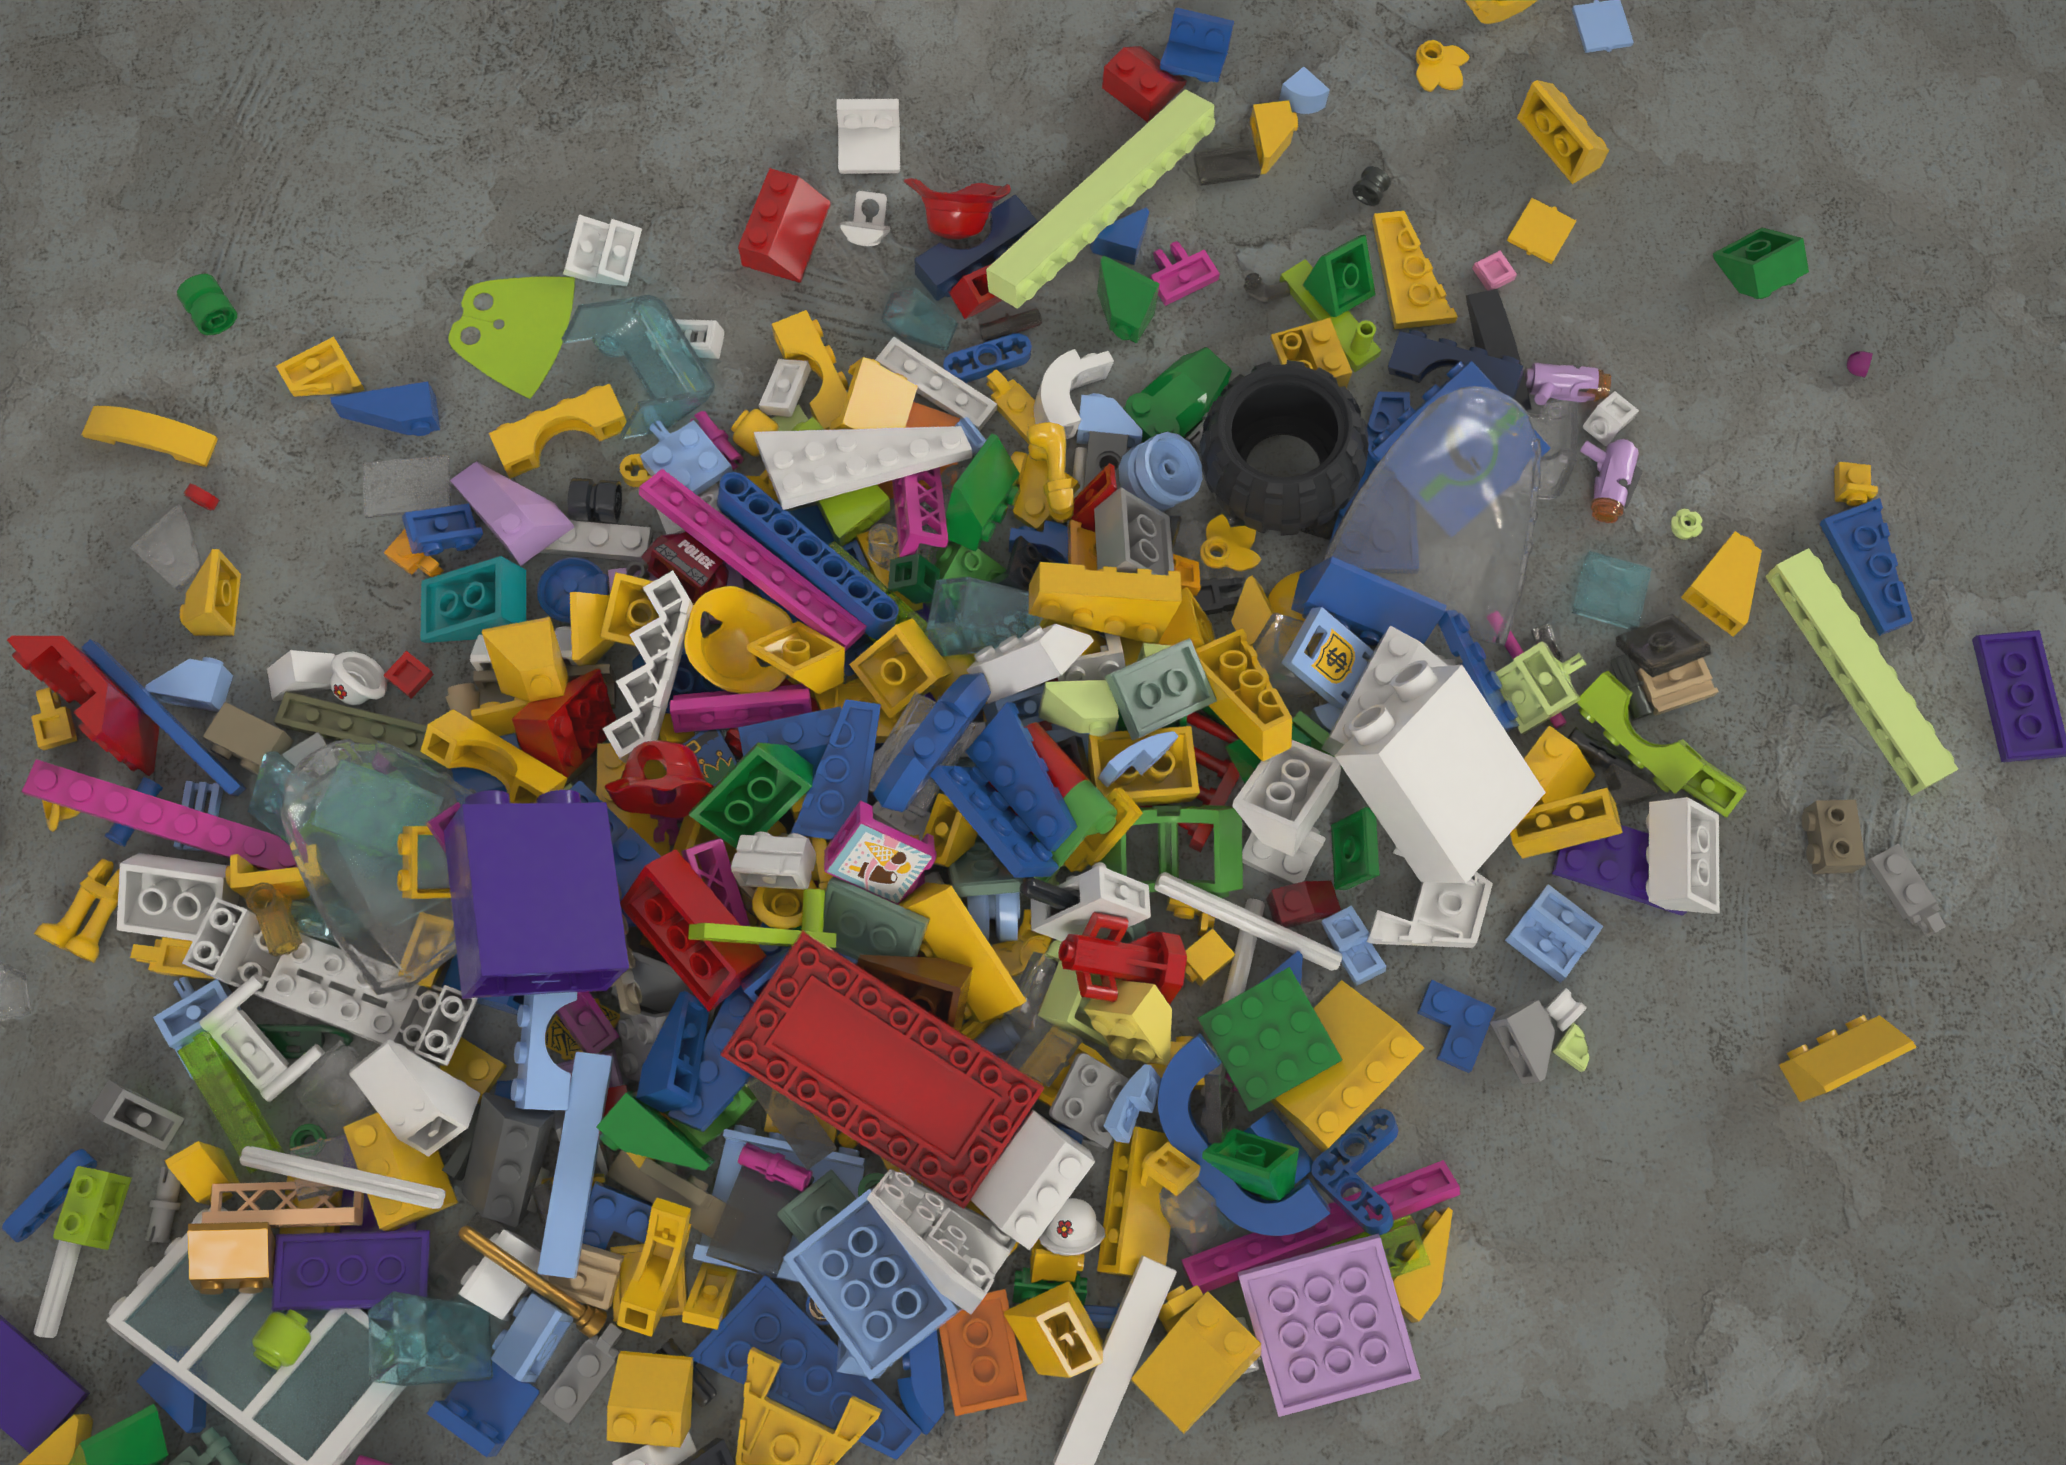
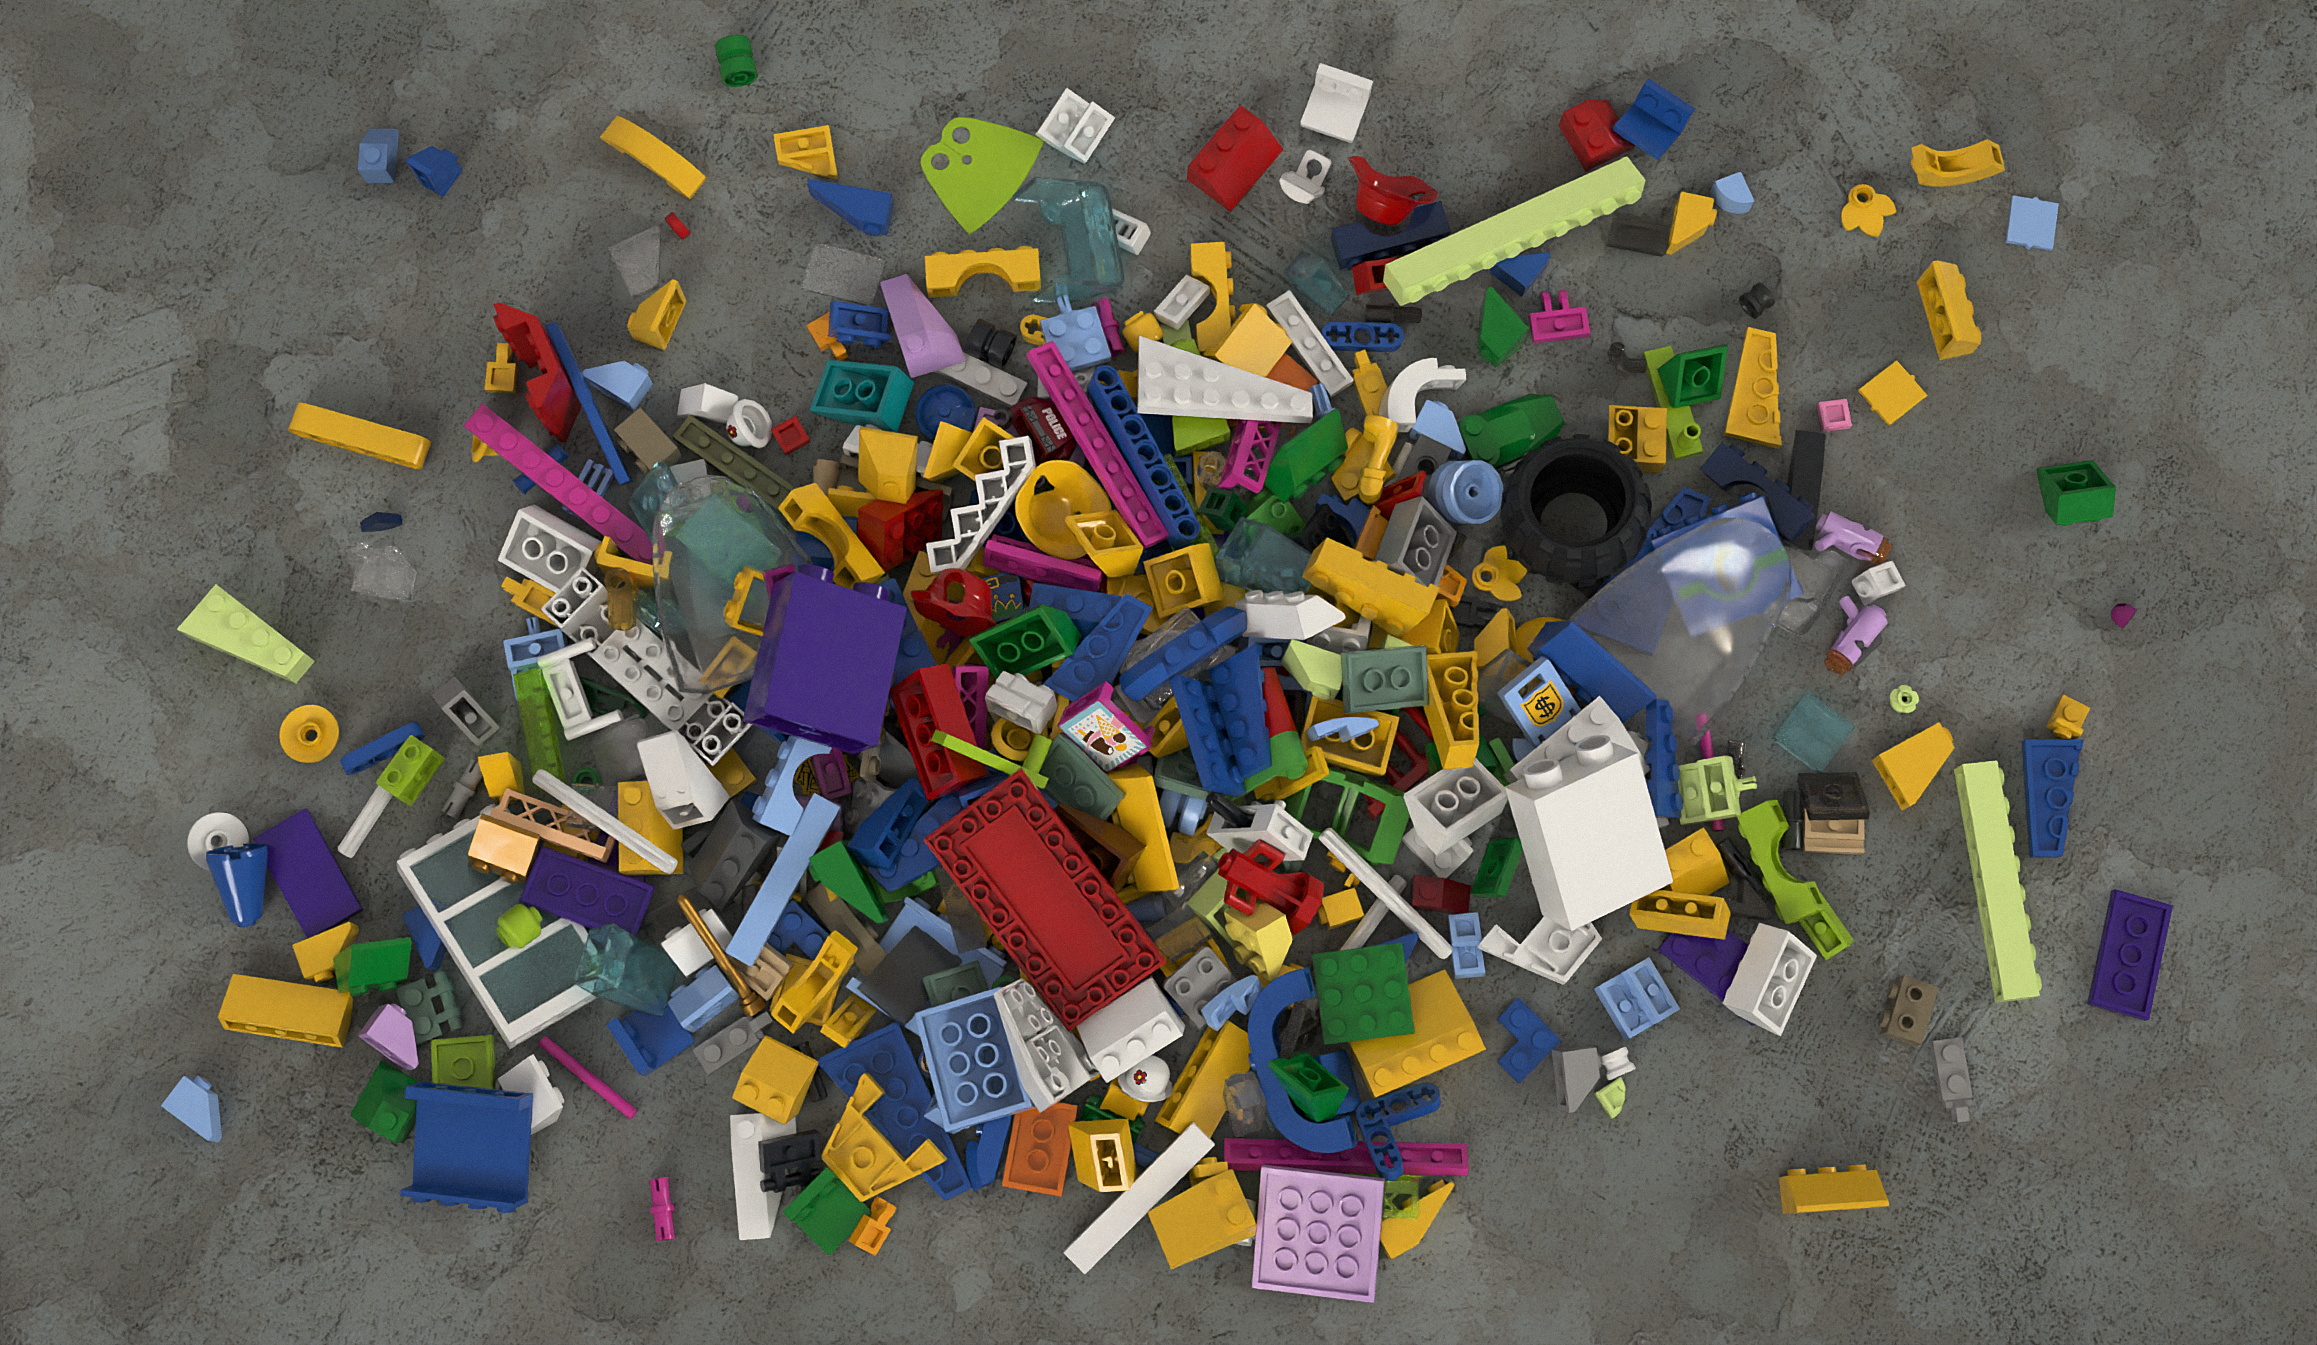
camera: 25 degrees right, 5 degrees up
yellow piece [34,858,120,963] -> none
dark pink pin [738,1142,813,1192] -> none
yellow bracket [1140,1142,1201,1196] -> none

